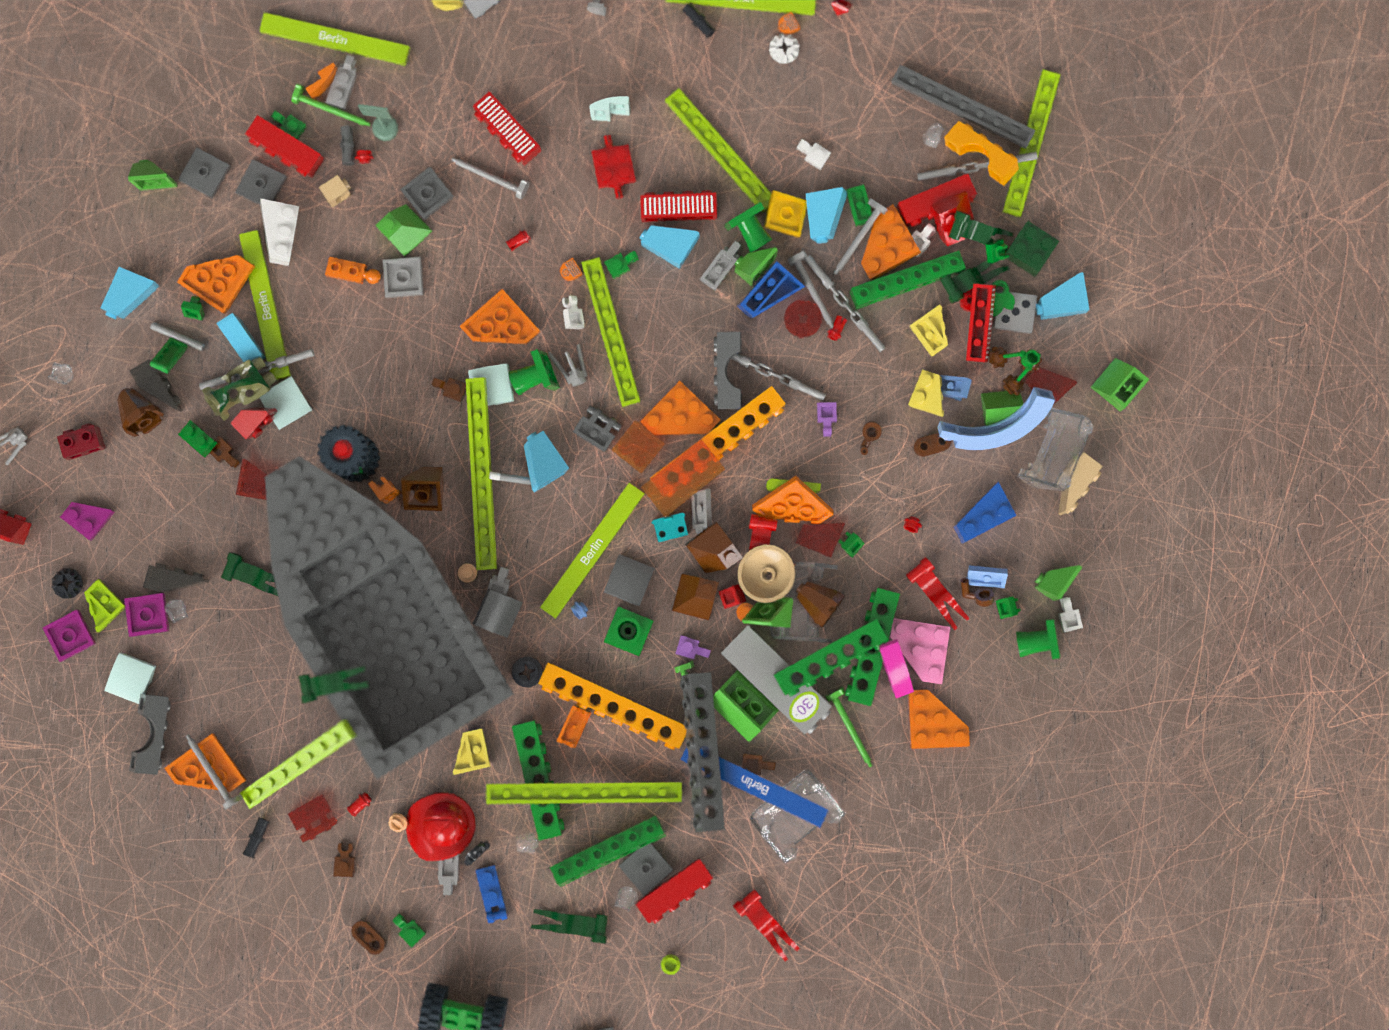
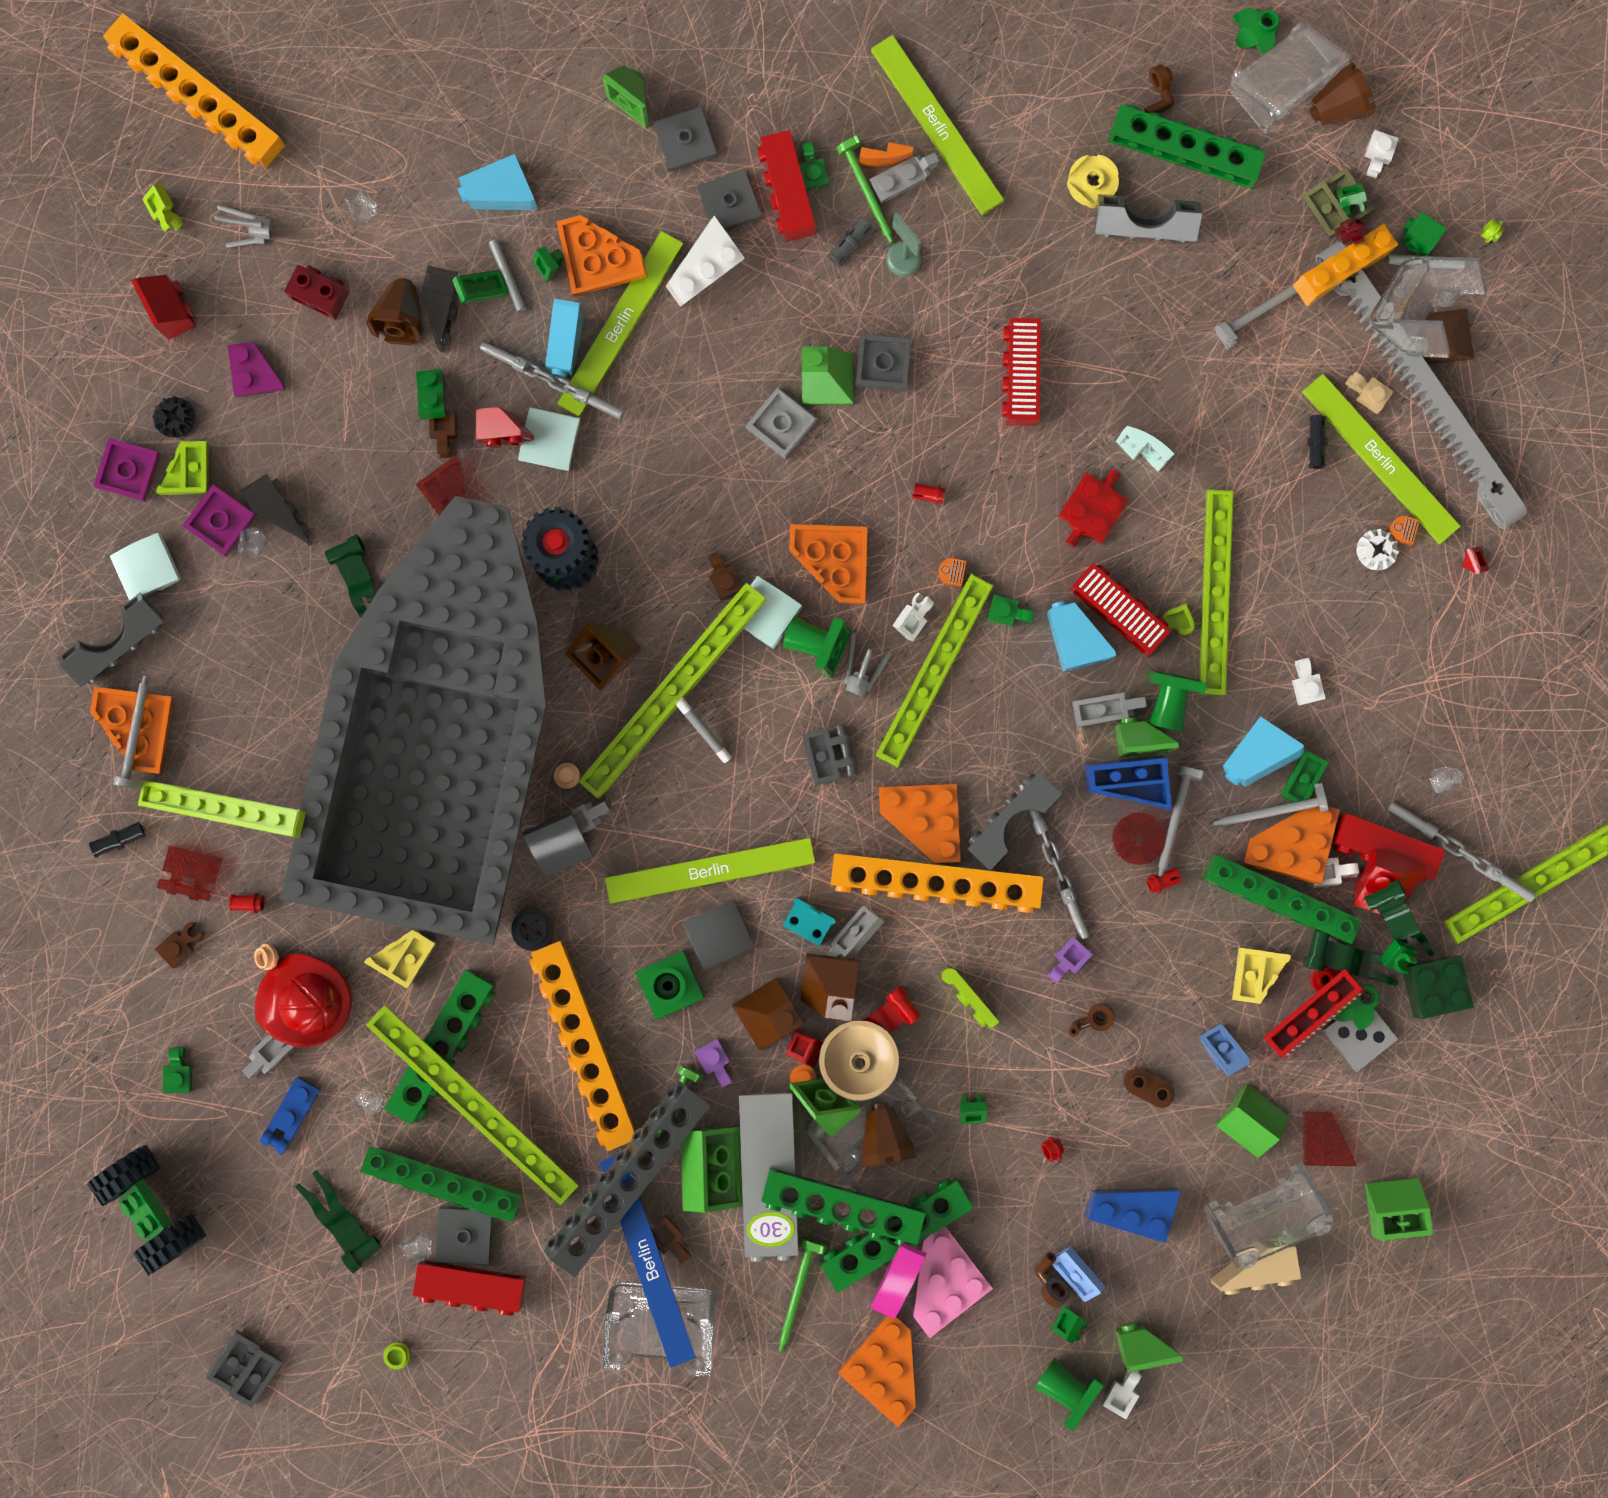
camera: 40 degrees right, 0 degrees up
olive hips [202,357,276,421] -> none
dark green flag [298,667,369,704] -> none
tan brick [319,175,351,207] -> none
orange plate [325,257,381,284] -> none
reddish brown plate [351,920,386,955] -> none
red plate [355,150,374,164] -> none
orange hinge [368,477,402,504] -> none
light grey piece [452,157,530,199] -> none
black gear [464,841,490,866] -> none
medium azure slope [524,431,569,493] -> none
orange hinge [557,705,591,748] -> none
medium blue plate [571,602,588,620] -> none
clear orange plate [612,420,665,474] -> none
clear orange plate [641,439,725,517] -> none
red flag [732,889,800,962] -> none
orange plate [752,476,834,524] -> none
yellow tile [763,190,807,238] -> none
clear red wing [796,523,845,558] -> none
light grey piece [805,255,886,352] -> none
dark grey plate [891,64,1036,149] -> none
red flag [906,557,970,630] -> none
light yellow wing [908,370,944,417] -> none
light blue arch [937,387,1055,450] -> none
light orange arch [944,121,1019,186] -> none
reddish brown plant [989,346,1042,396] -> none
medium azure slope [1036,272,1090,320] -> none
none -> lime tile [1162,603,1195,636]

